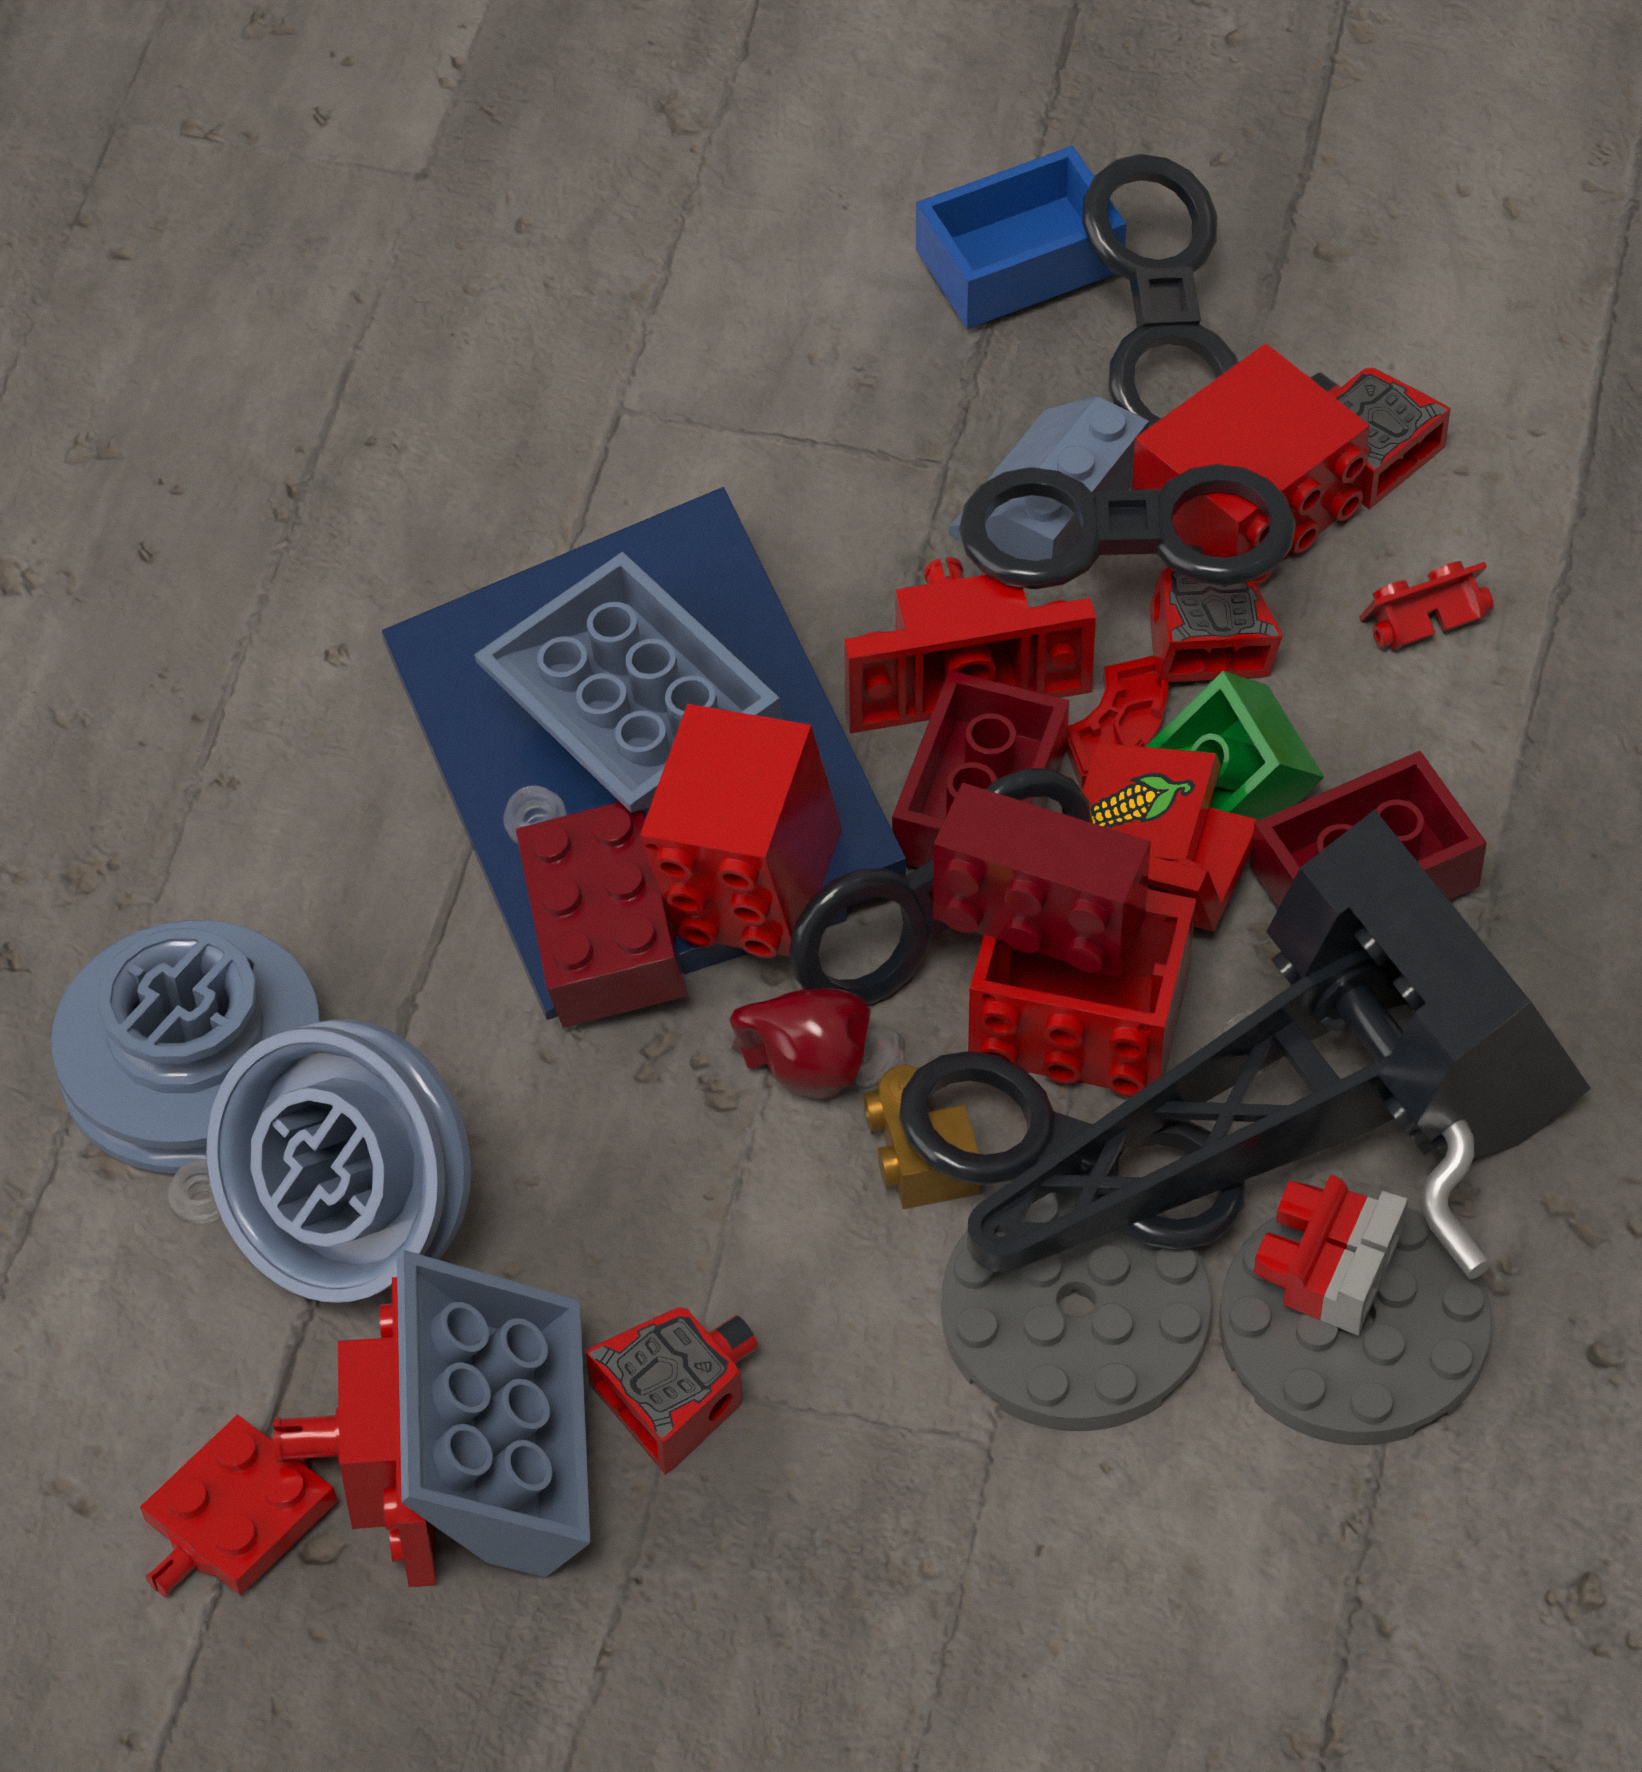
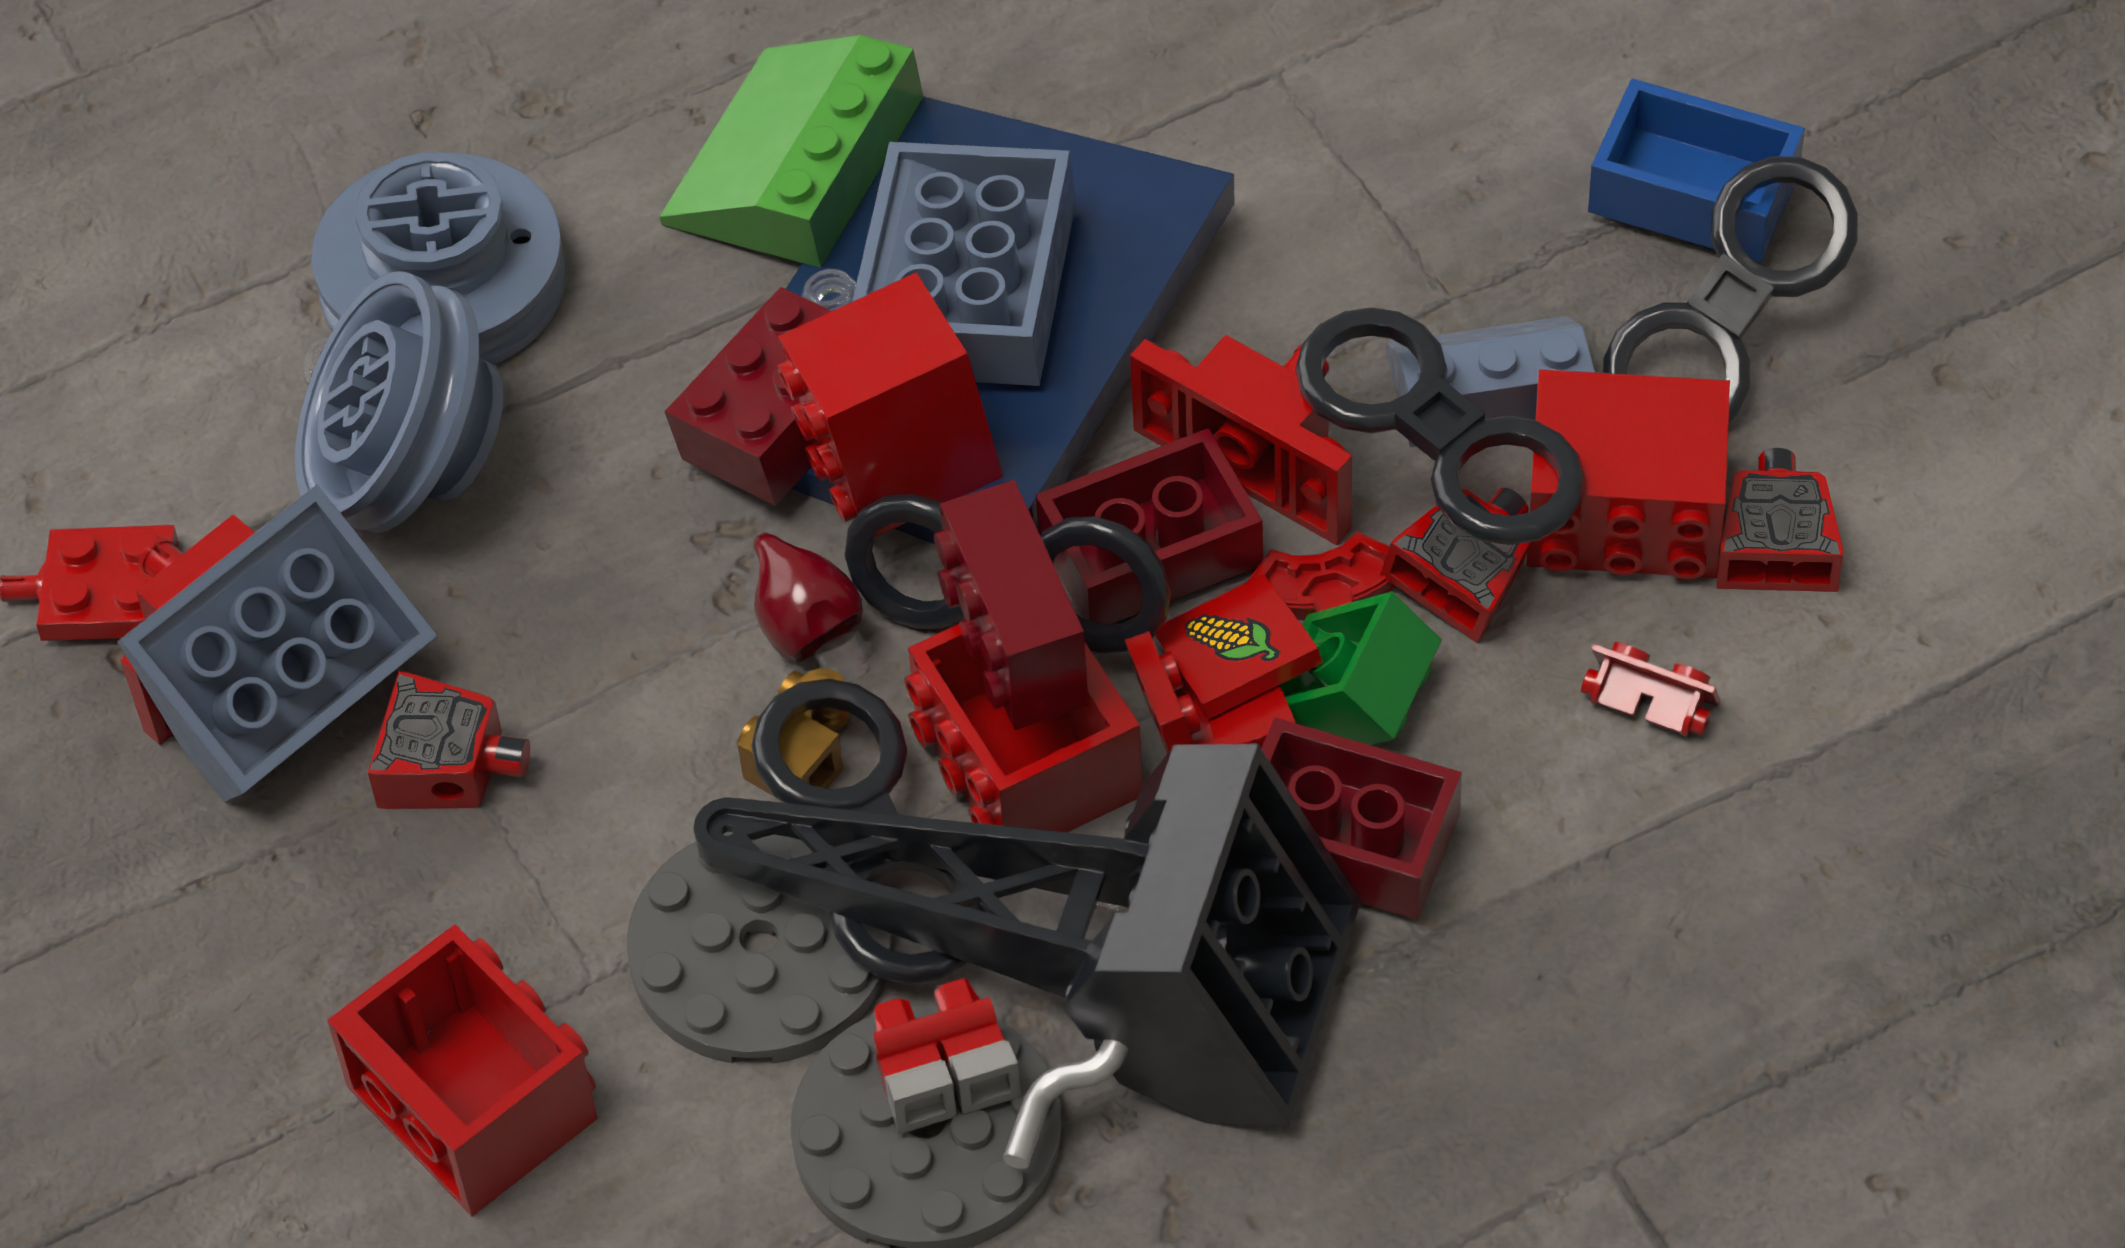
camera: 50 degrees right, 0 degrees up
none -> red container [327,924,598,1217]
none -> bright green slope [659,35,924,268]

